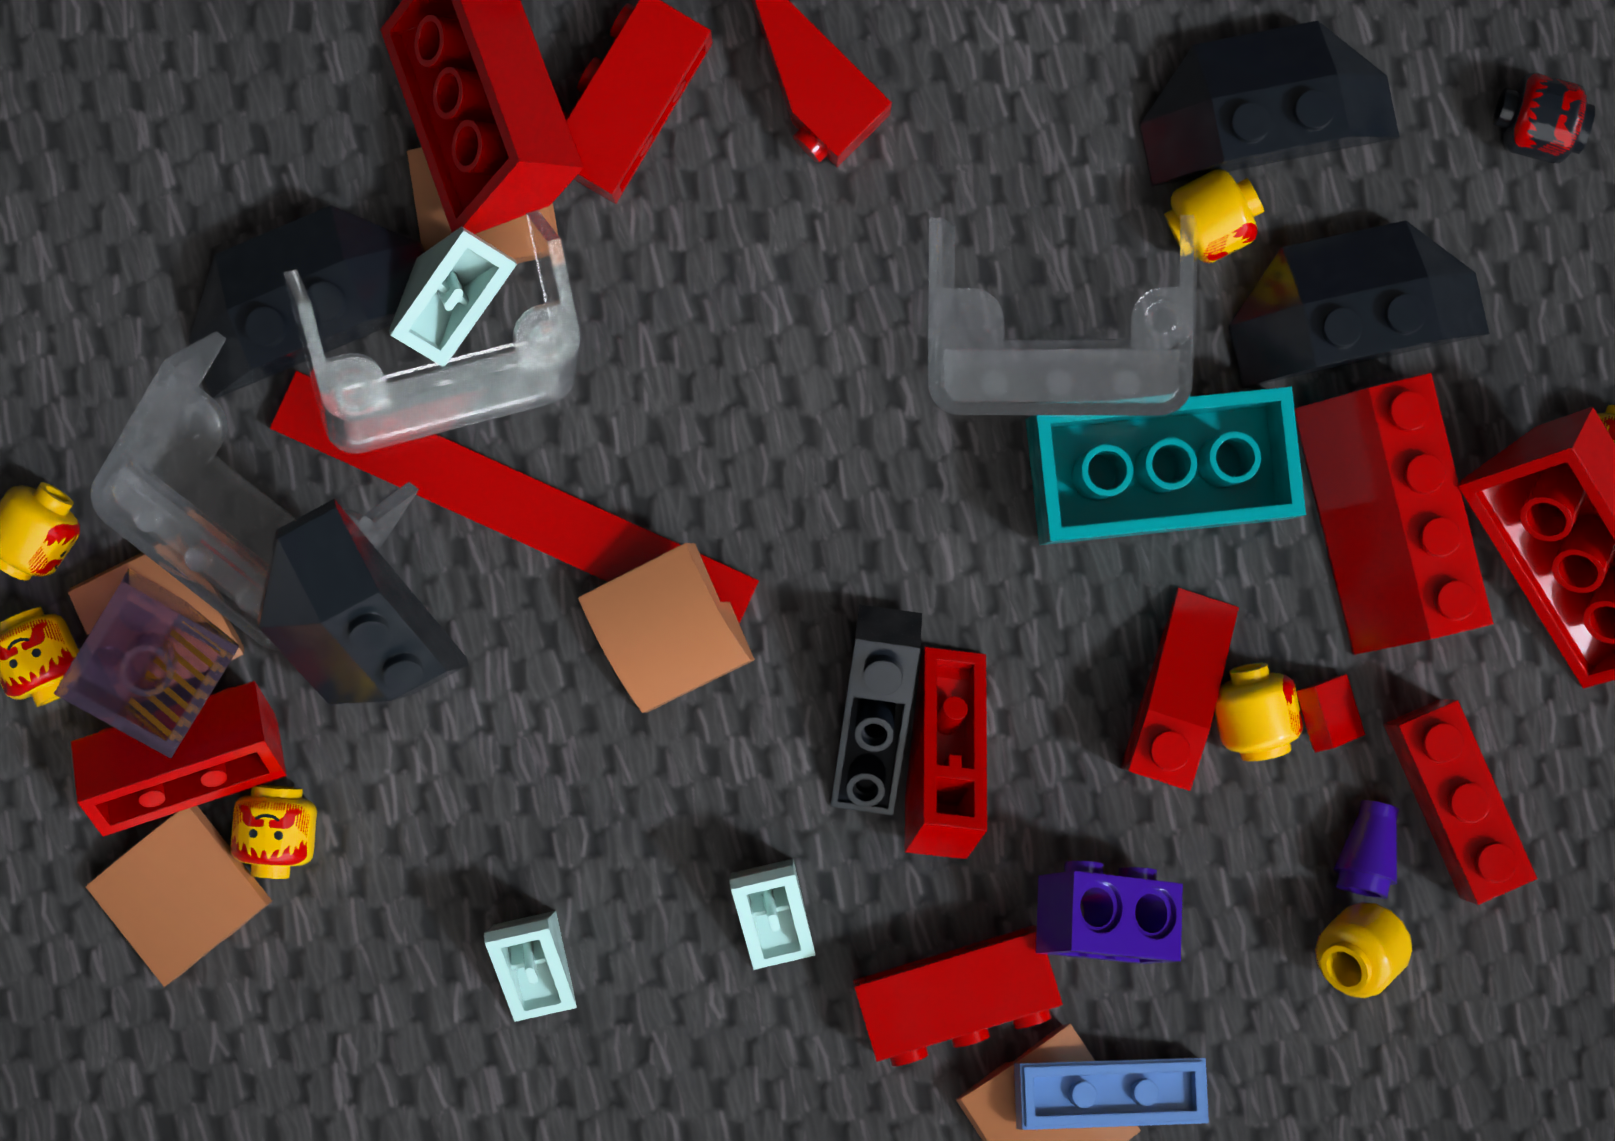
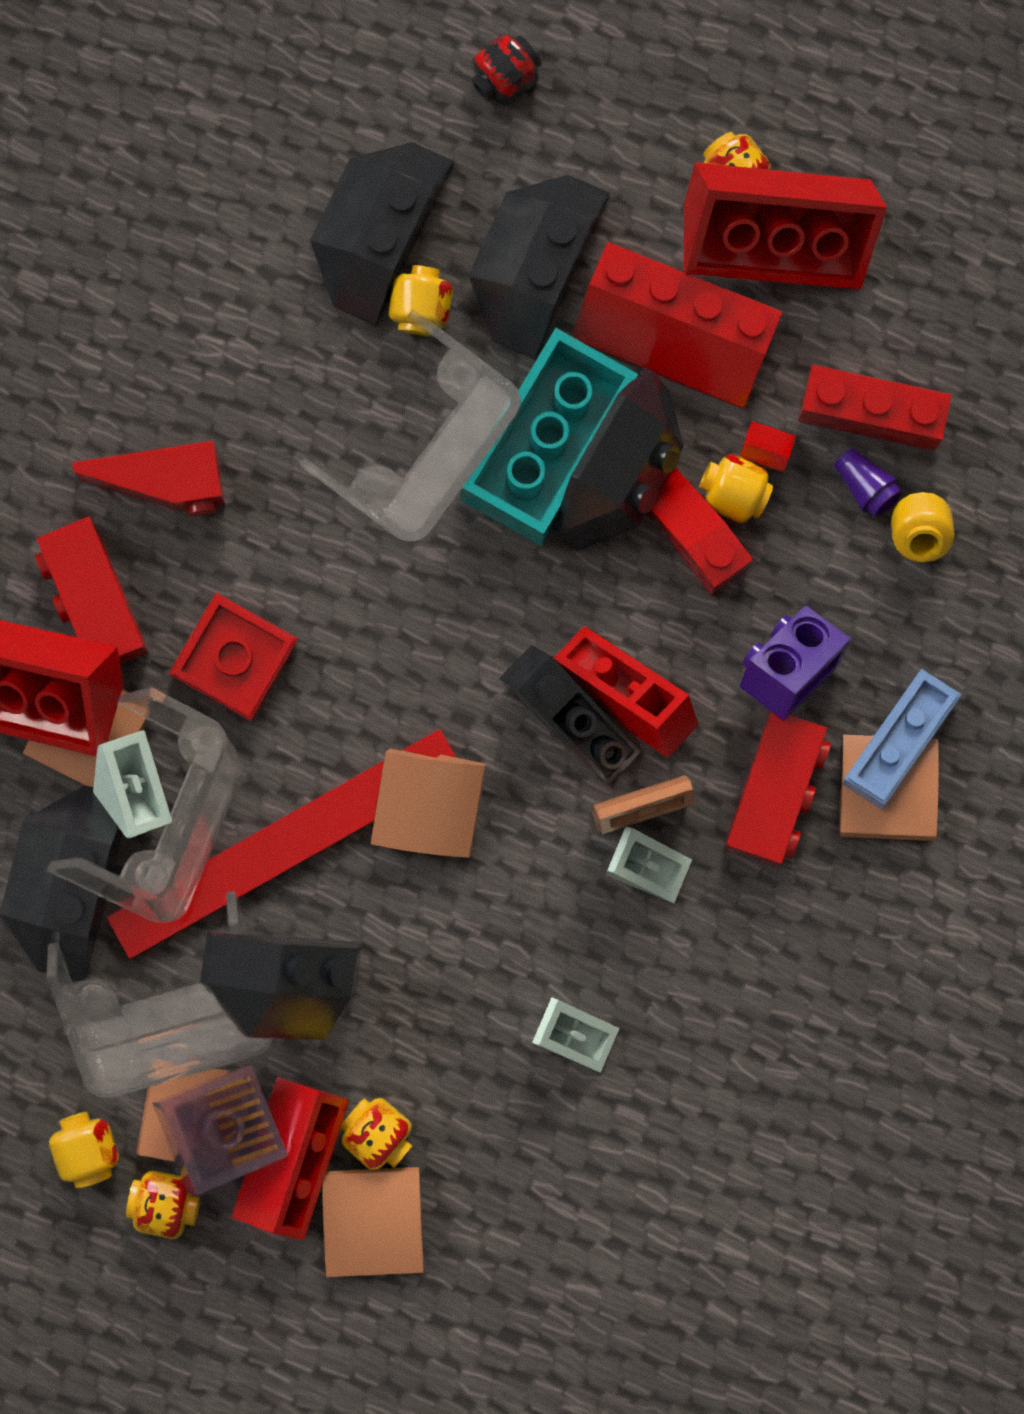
camera: 50 degrees left, 5 degrees down
none -> red plate [168,593,299,722]
none -> black wedge [552,368,684,551]
none -> nougat slope [592,775,694,834]

